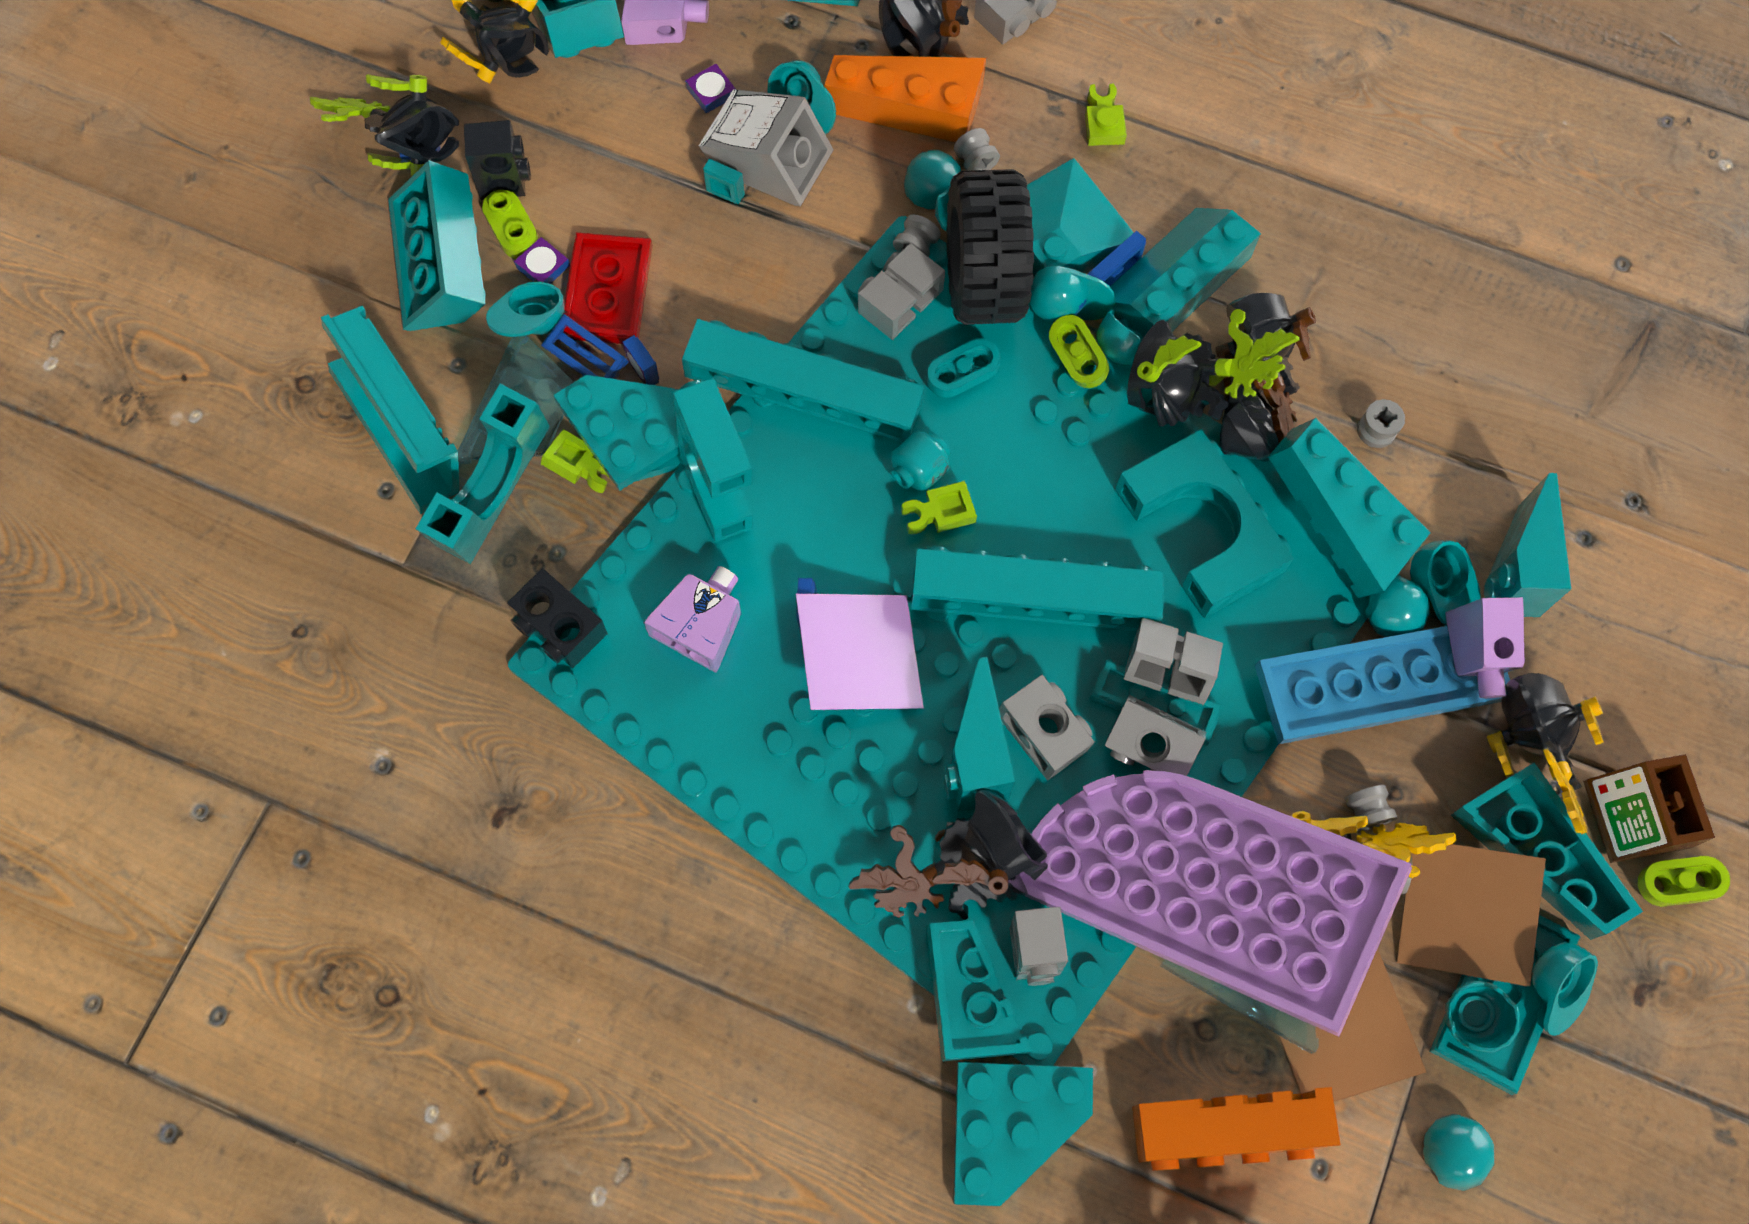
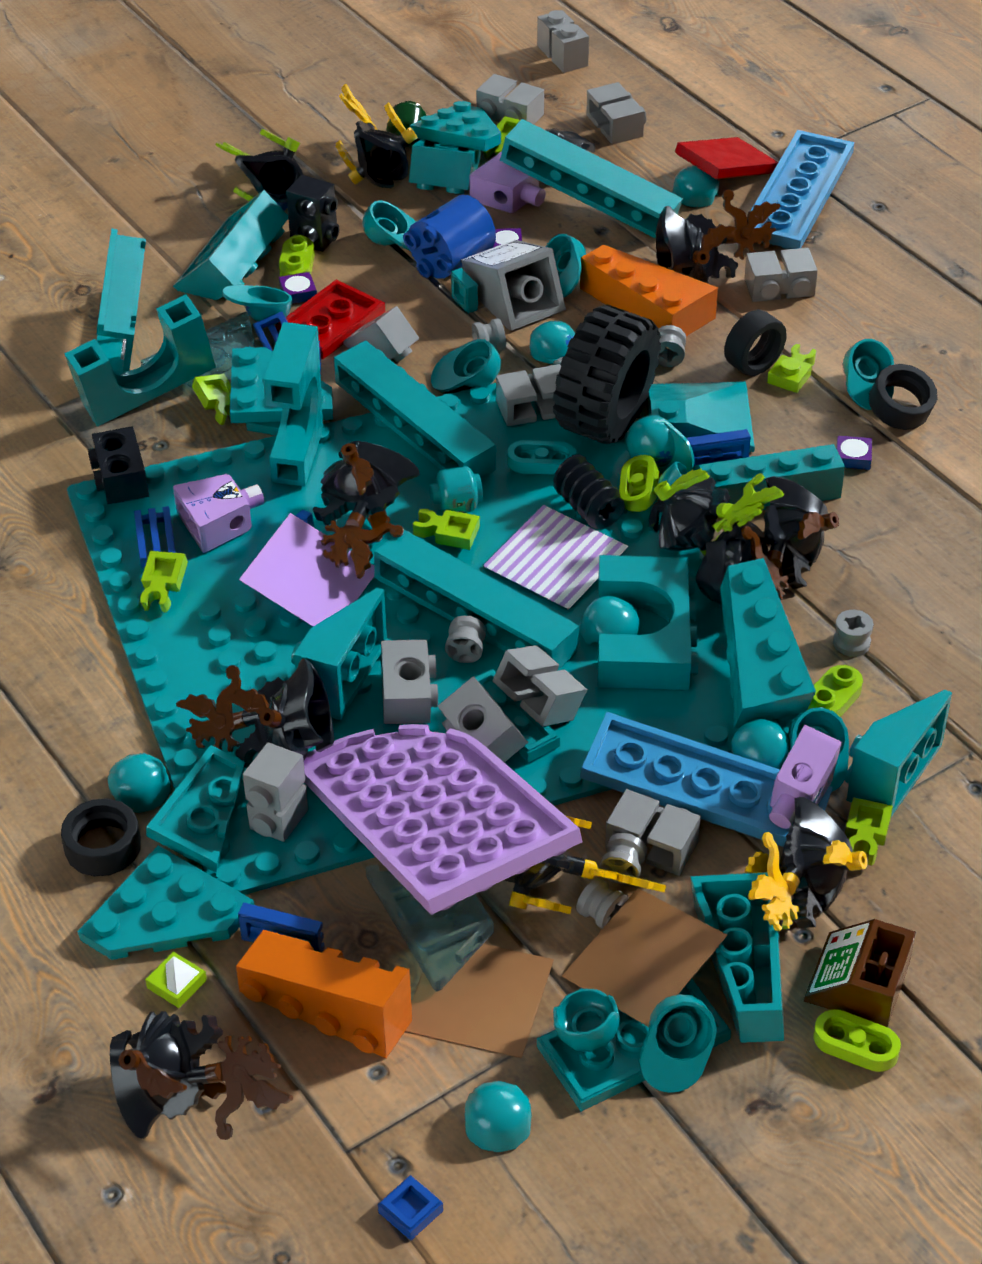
camera: 35 degrees right, 25 degrees down
none -> black tyre [61,798,141,877]
none -> teal hair [107,753,171,813]
none -> blue tile [134,506,176,568]
none -> lime plate [140,551,188,612]
none -> lime tile [145,951,207,1008]
none -> blue tile [238,902,325,953]
none -> helmet [312,441,420,579]
none -> light grey slope [343,306,419,362]
none -> teal cap [362,200,416,251]
none -> blue cylinder [403,195,496,279]
none -> teal cap [431,339,501,392]
none -> light grey wheel [445,615,486,663]
none -> light grey wheel [472,318,506,351]
none -> sticker [483,505,628,609]
none -> teal cap [530,321,575,365]
none -> black piece [553,454,625,529]
none -> teal hair [579,596,640,645]
none -> light grey piece [605,789,701,876]
none -> black tyre [724,309,787,377]
none -> lime plate [807,665,863,717]
none -> tile [836,436,872,470]
none -> teal cap [842,339,894,410]
none -> lime plate [845,797,893,866]
none -> black tyre [869,364,938,430]

